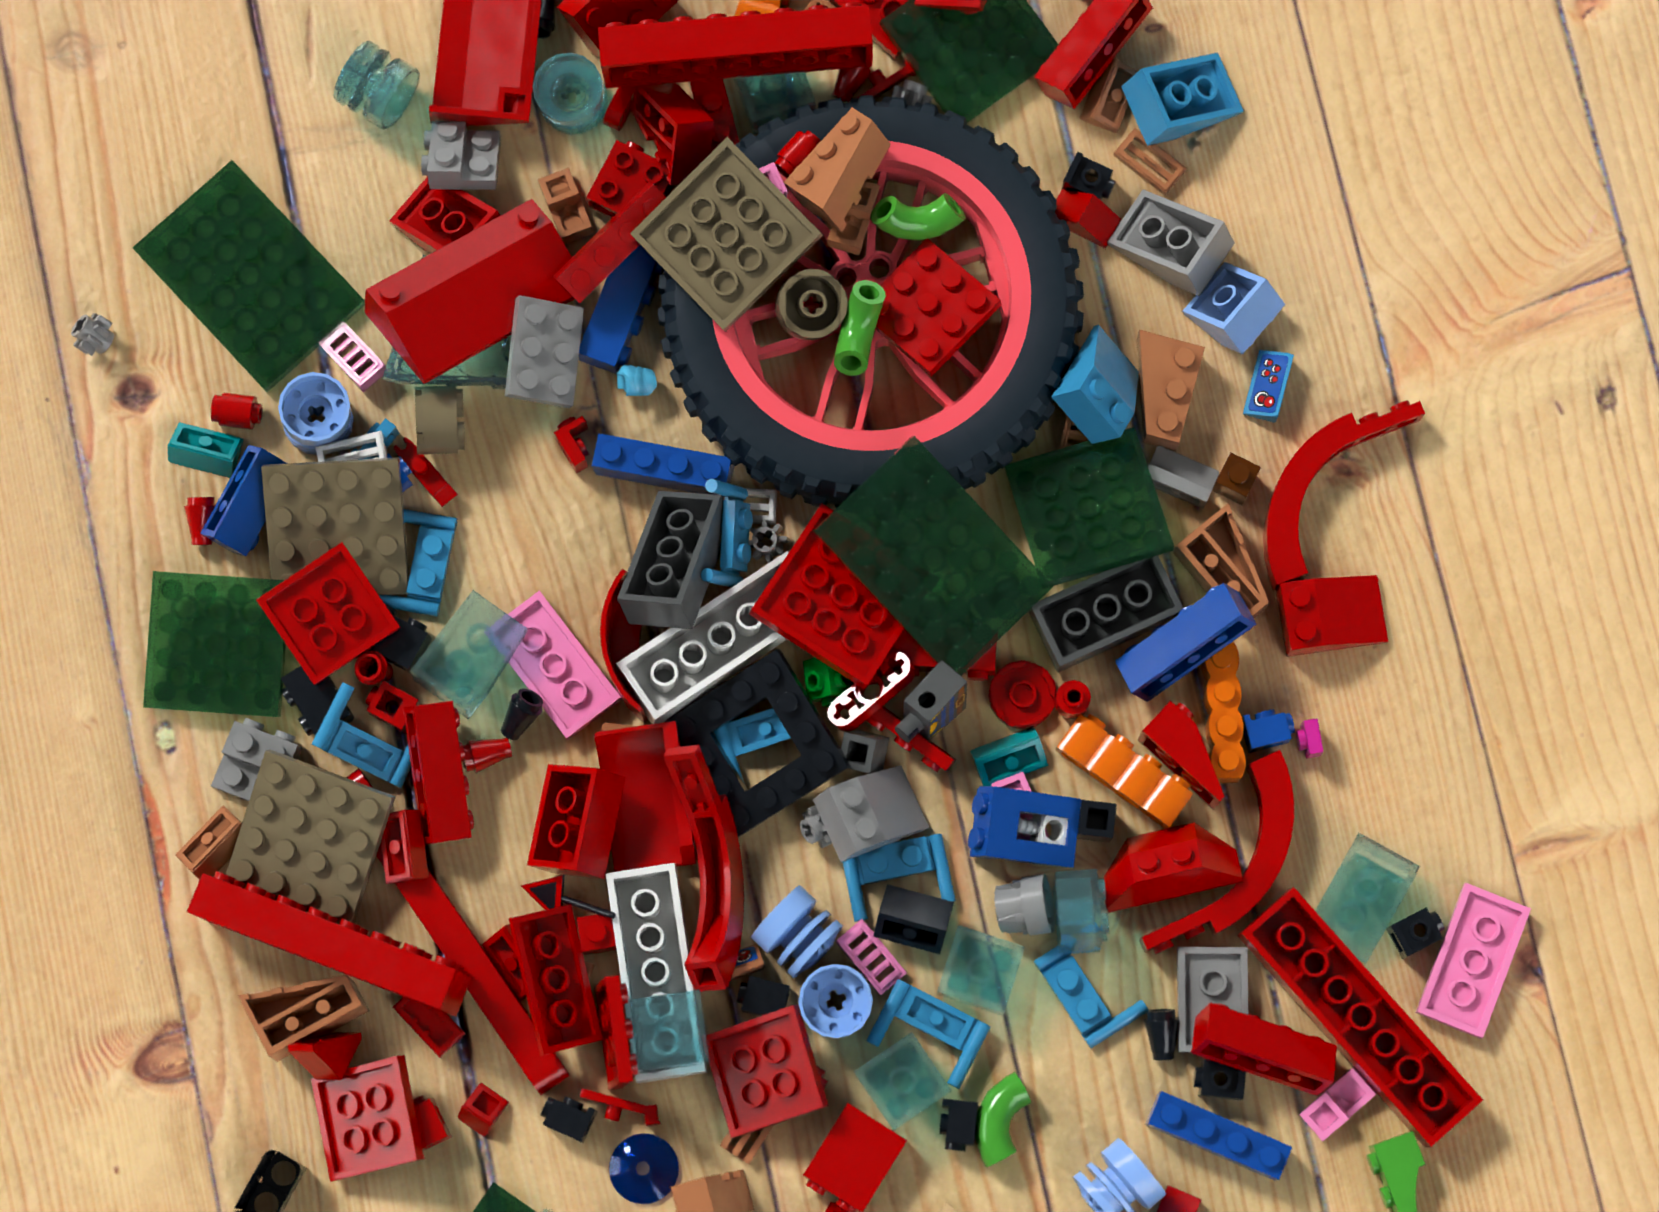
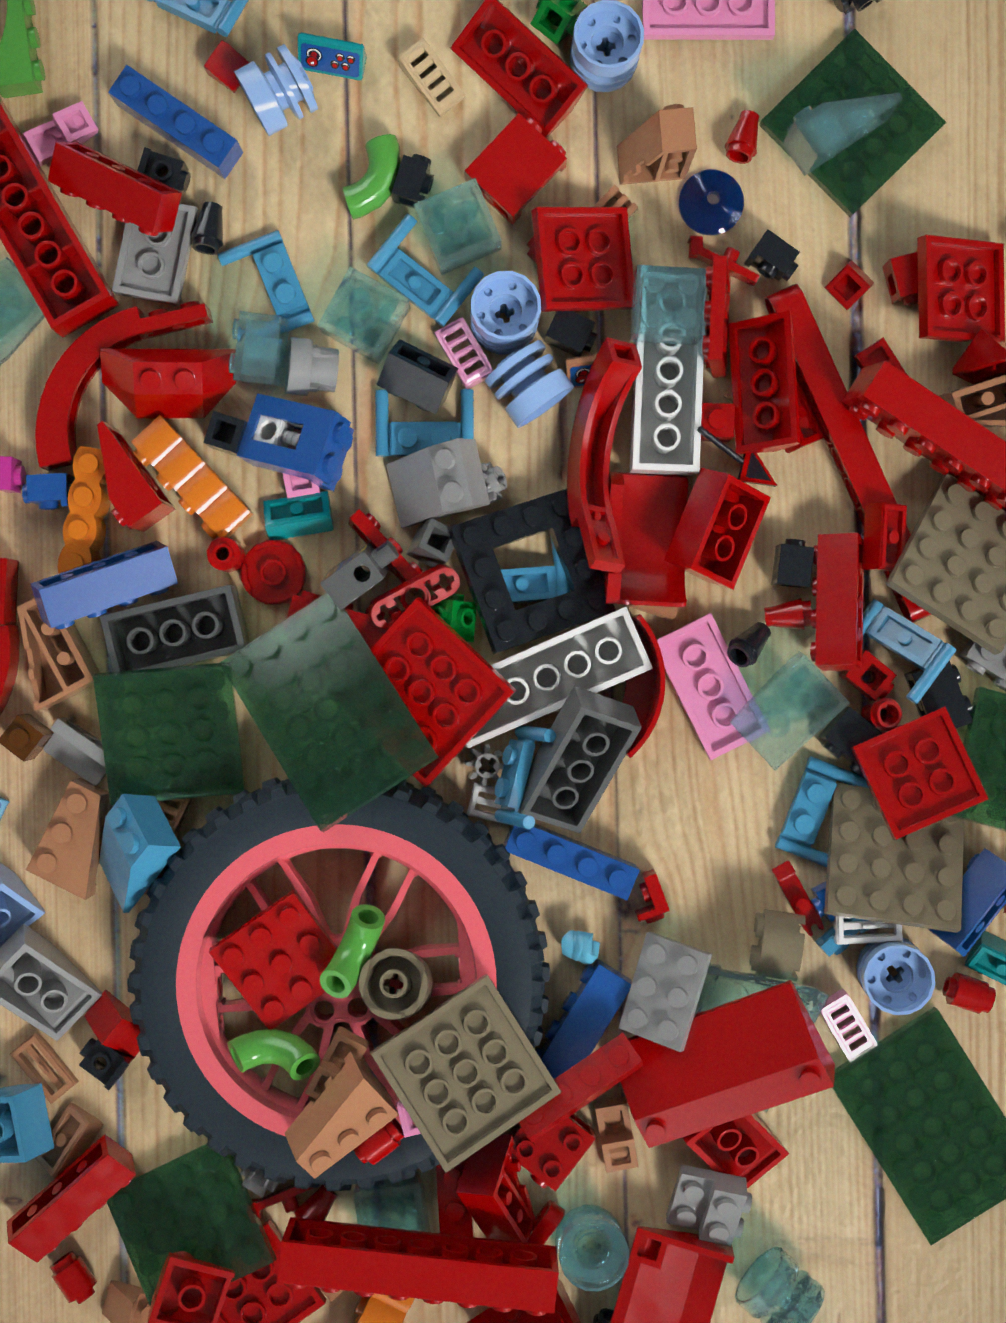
camera: 175 degrees left, 10 degrees up
none -> black brick [771,539,814,589]

